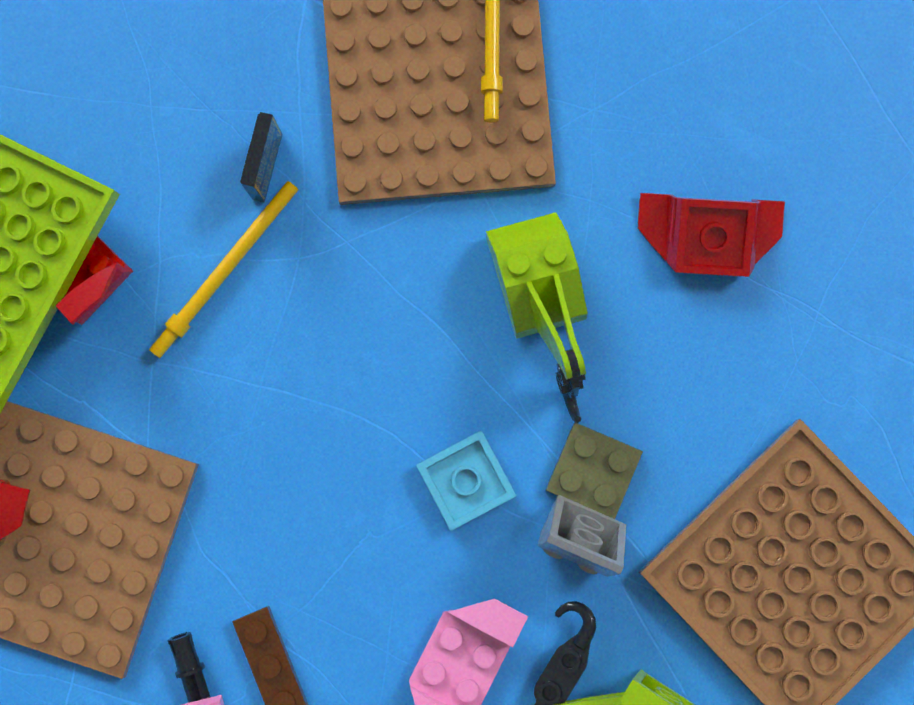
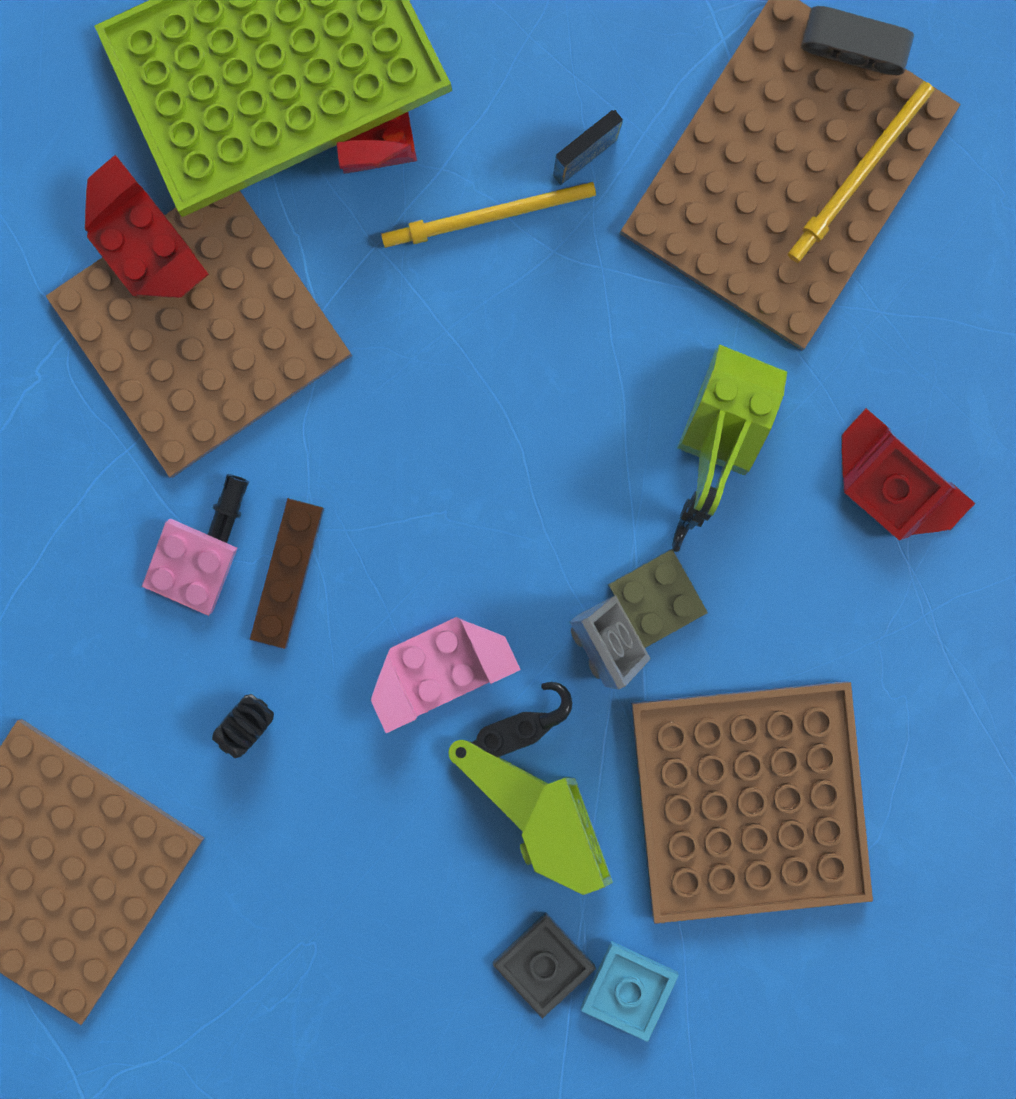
camera: 35 degrees right, 5 degrees up
medium azure plate [416,430,516,531] -> none

